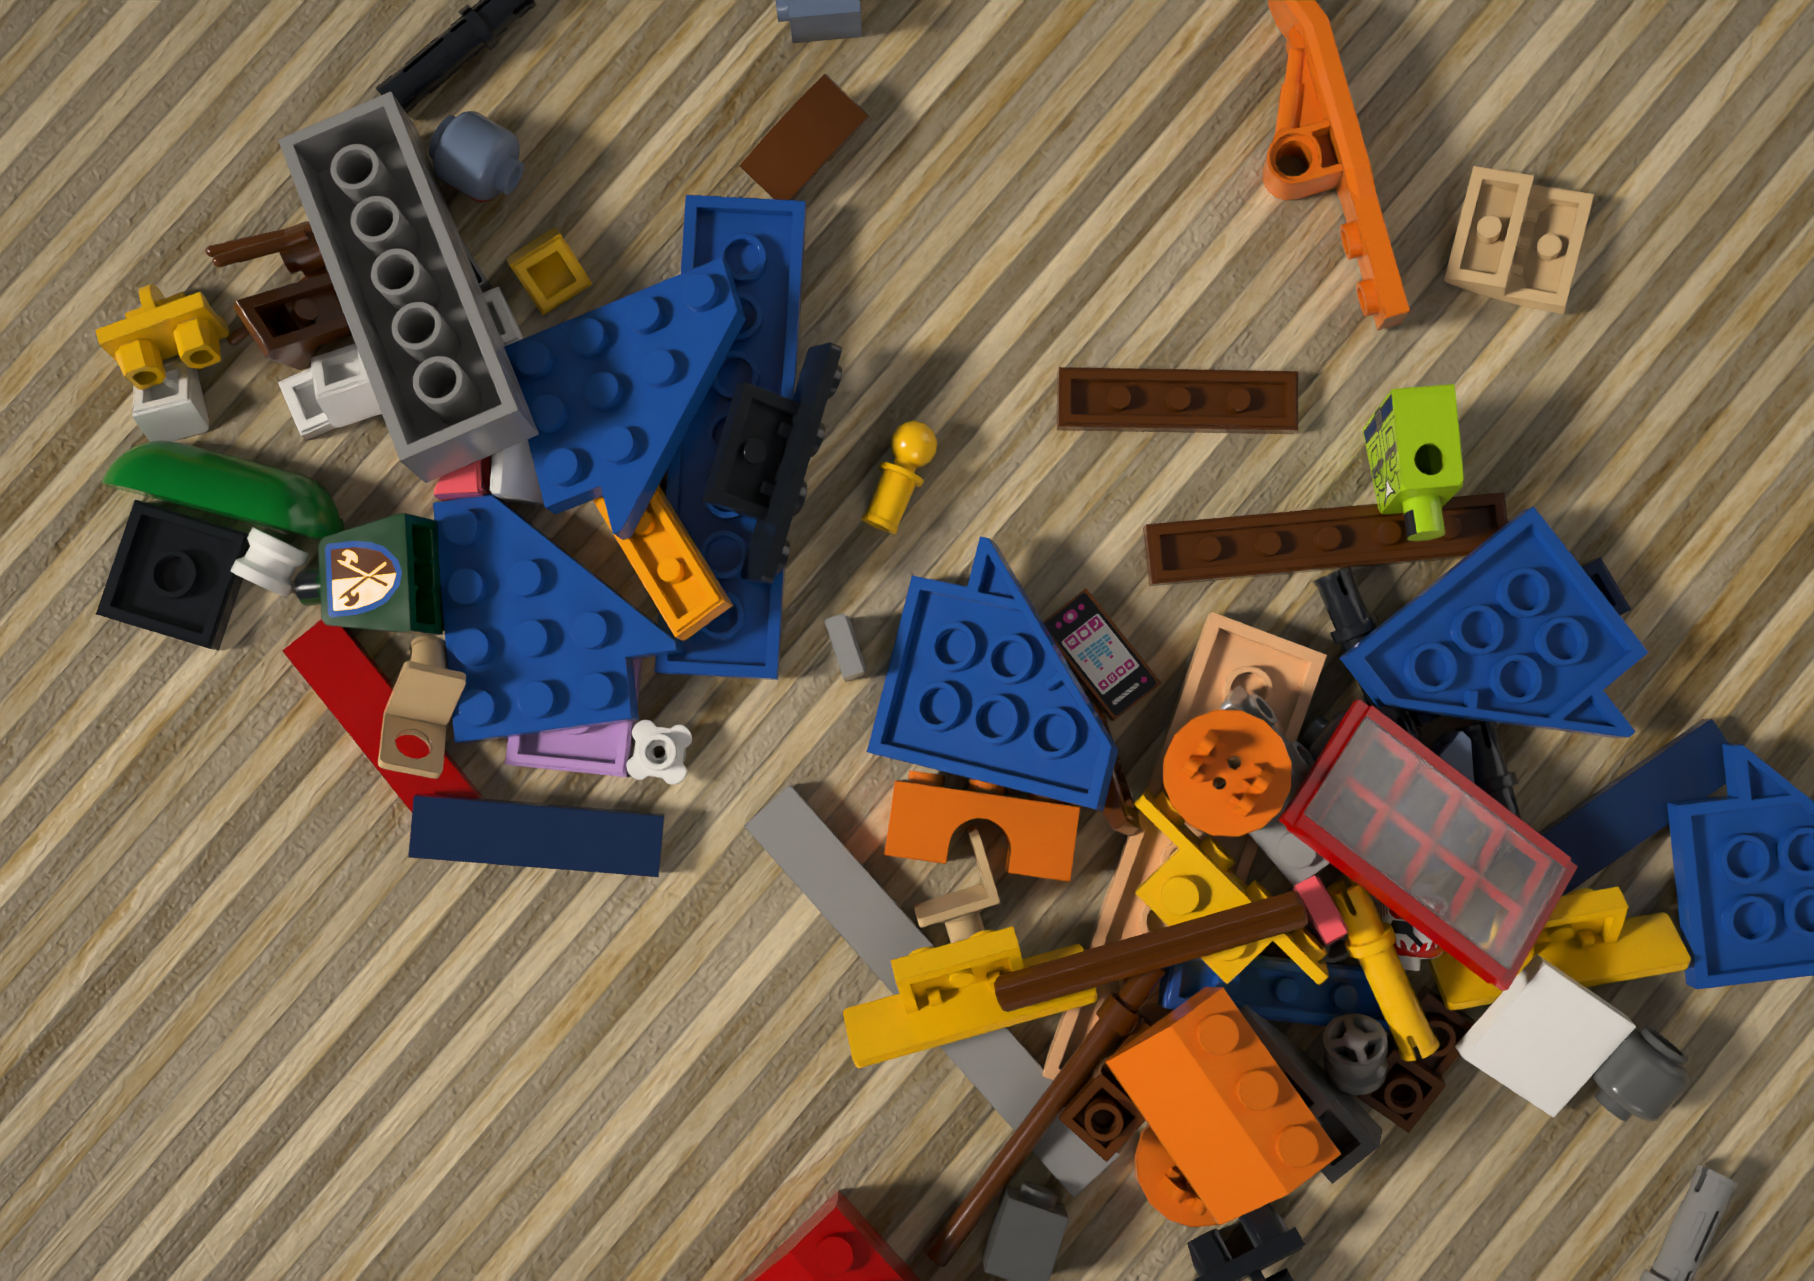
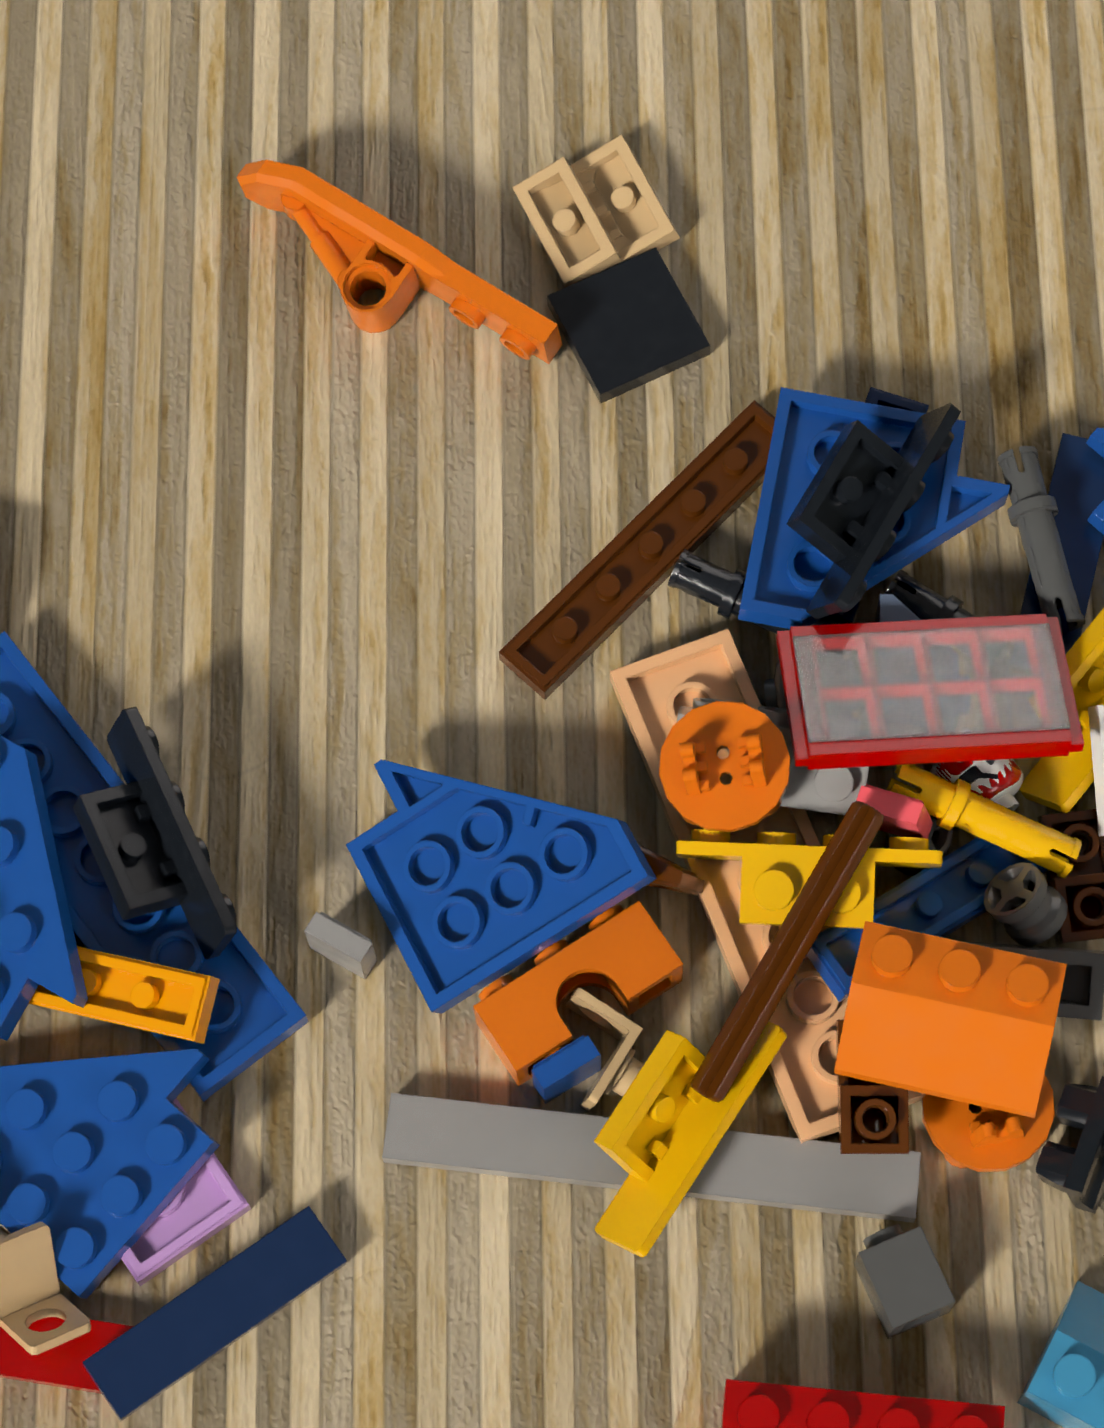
camera: 35 degrees left, 15 degrees down
white plate [627,720,692,785] -> none
yellow pin [861,420,937,535] -> none
reddish brown bar [926,968,1167,1267] -> none
tile [1043,588,1161,721] -> none
reddish brown tile [1057,367,1298,434] -> none
lime torso [1363,384,1464,541] -> none
none -> blue tile [531,1035,601,1104]
none -> black tile [547,248,710,404]
none -> black bracket [786,403,961,619]
none -> dark grey pin [997,446,1086,634]

